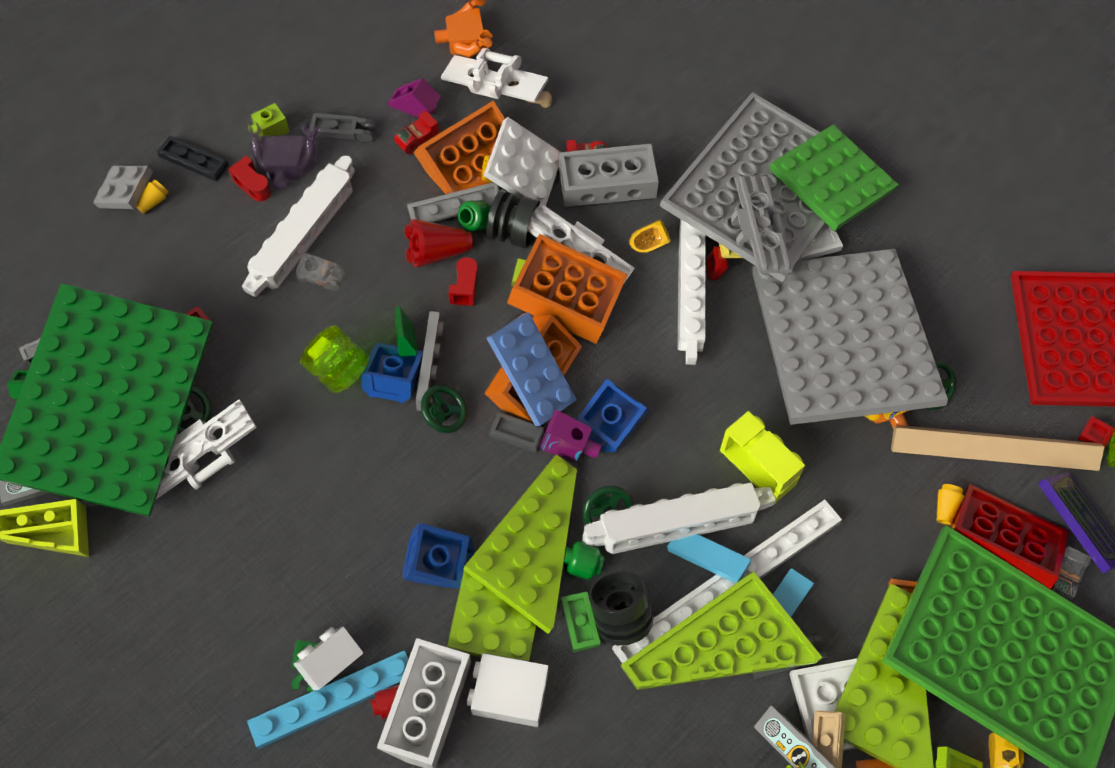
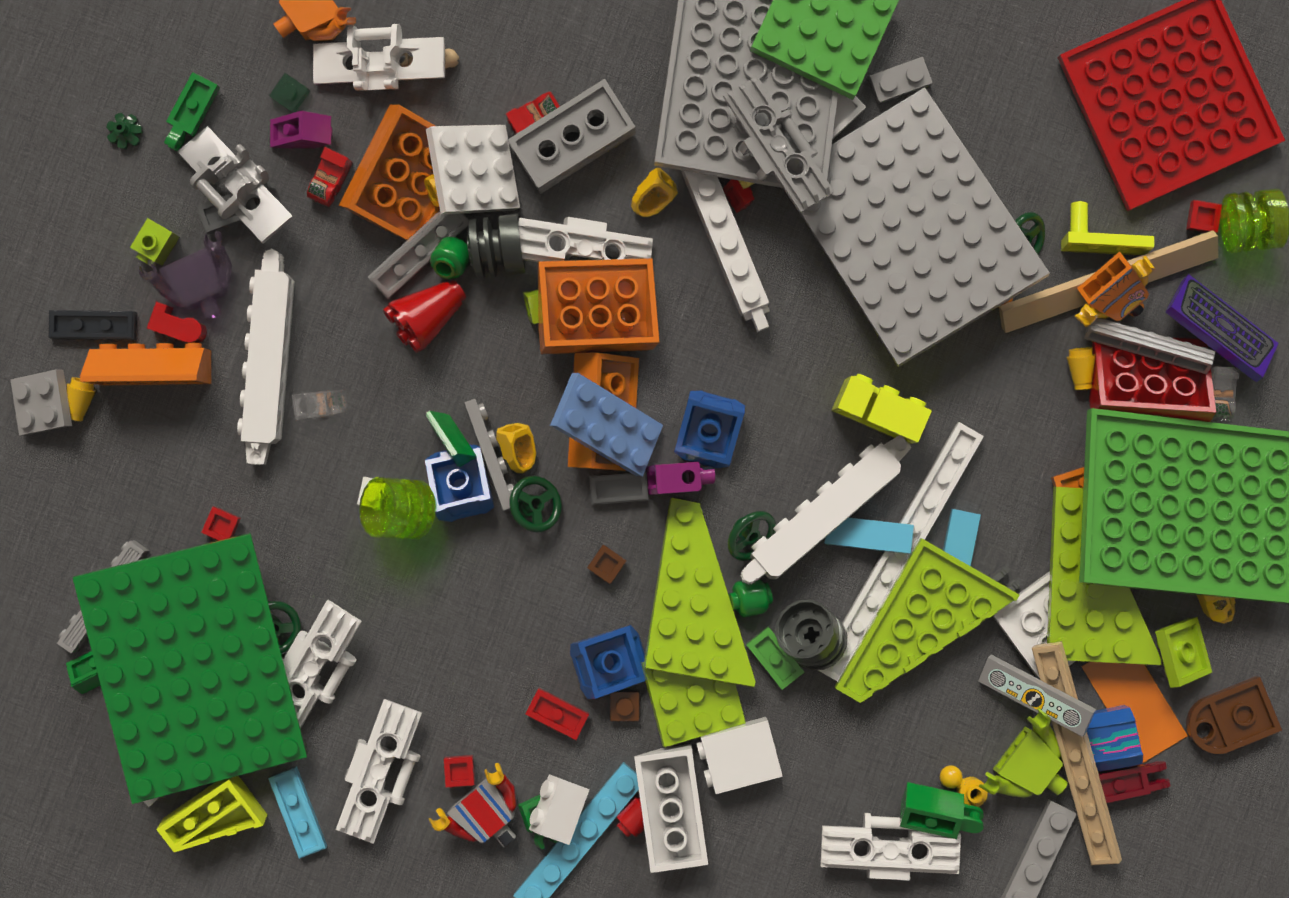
camera: 25 degrees left, 25 degrees up
red leg [448,257,478,306] -> none
none -> orange slope [80,343,211,385]
none -> dark green plant [106,113,143,149]
none -> green plate [164,72,220,151]
none -> light grey piece [177,126,294,244]
none -> medium azure tile [268,767,327,859]
none -> clear green plate [269,73,310,113]
none -> white piece [336,699,422,844]
none -> torso [429,763,517,847]
none -> red plate [444,755,475,787]
none -> yellow rock [496,423,536,473]
none -> red plate [525,688,589,740]
none -> reddish brown plate [587,544,627,584]
none -> reddish brown plate [610,691,639,721]
none -> light grey plate [868,57,932,104]
none -> neon yellow piece [1061,201,1154,255]
none -> orange torso [1074,252,1155,327]
none -> light grey piece [1084,318,1215,375]

